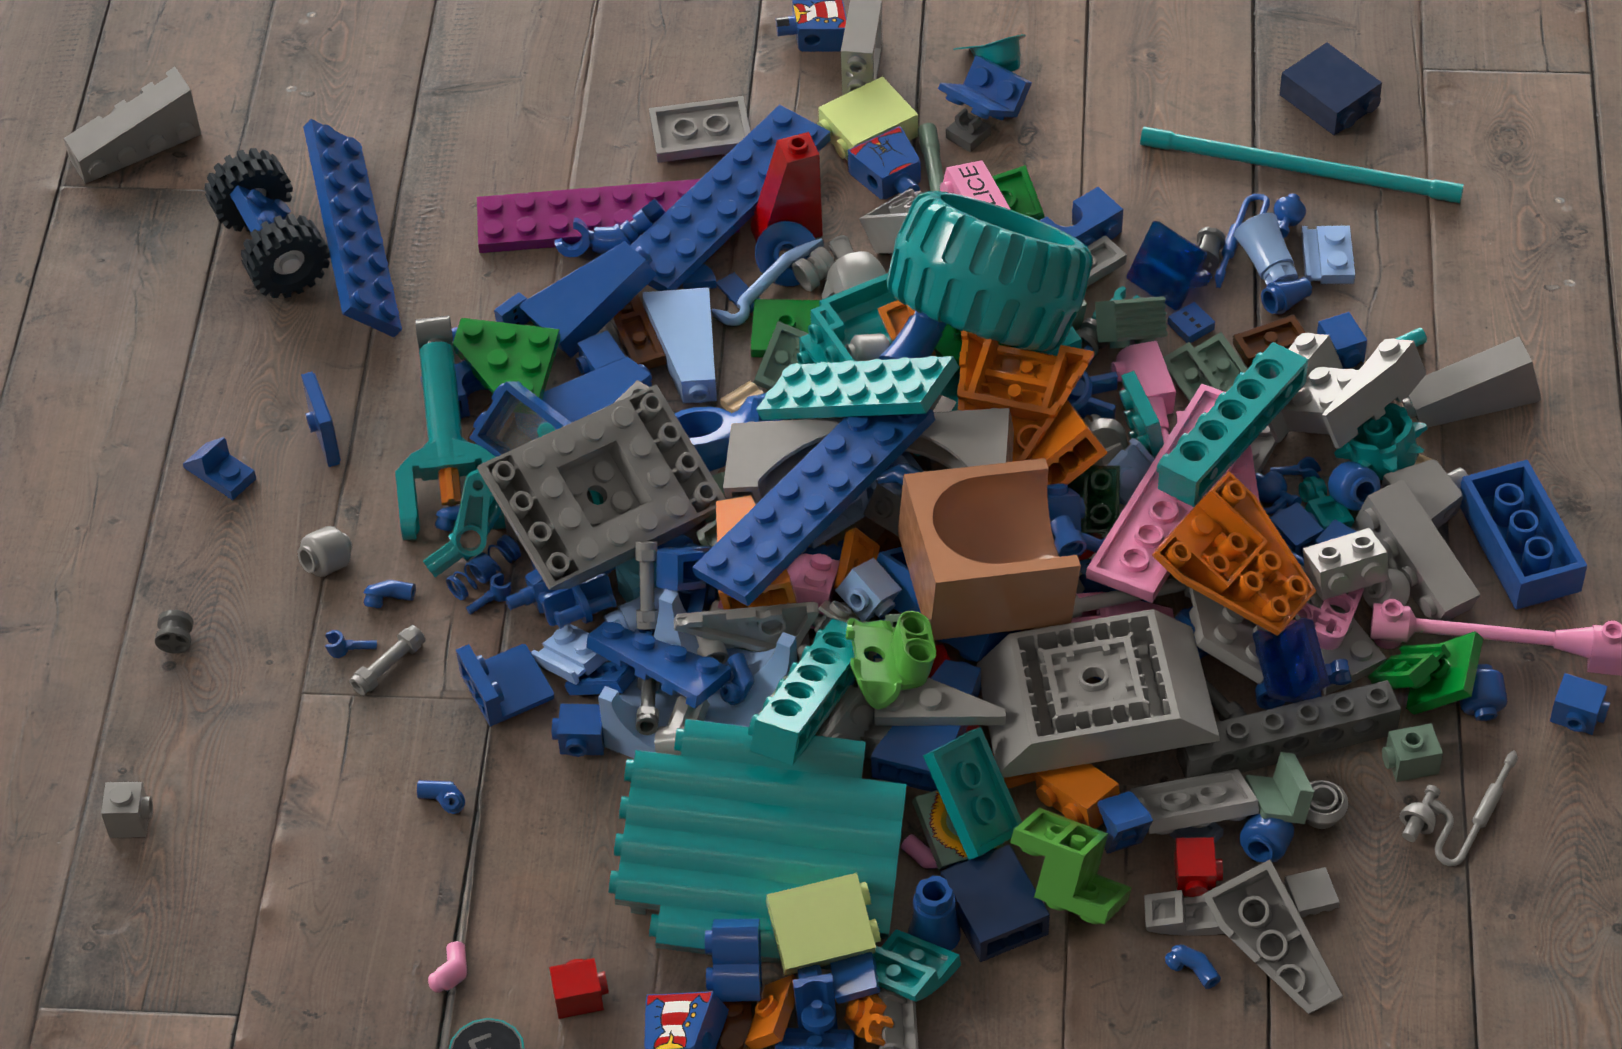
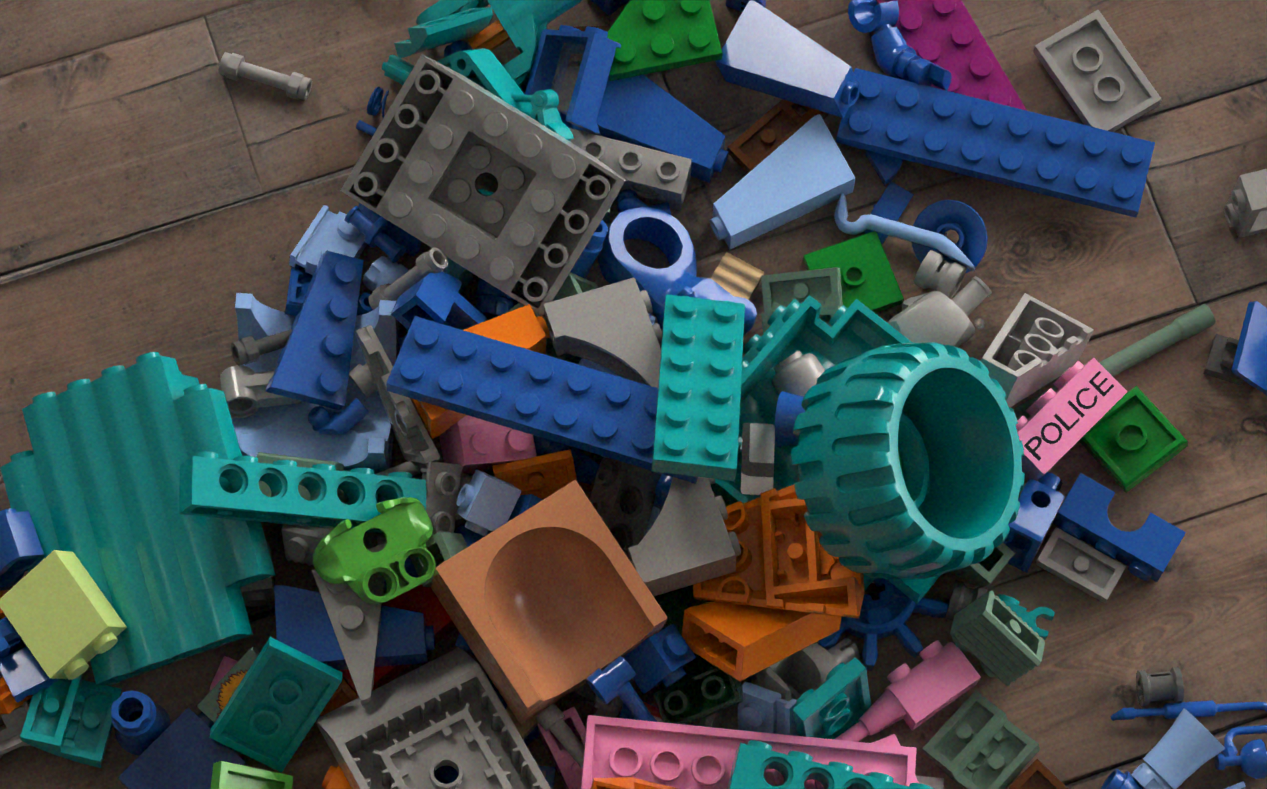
camera: 65 degrees right, 20 degrees up
blue hand [325,630,377,658] -> none
blue arm [363,580,416,608] -> none
blue arm [417,780,465,814] -> none
blue bracket [456,644,554,727] -> none
blue brick [552,704,605,757] -> none
blue brick [576,330,625,375] -> none
red slope [750,132,823,243] -> none
yellowish green brick [817,76,918,161] -> none
blue torso [848,126,921,200] -> none
clear blue bracket [1126,221,1212,310] -> none
blue tile [1167,302,1215,343] -> none
none -> teal slope [394,7,493,58]

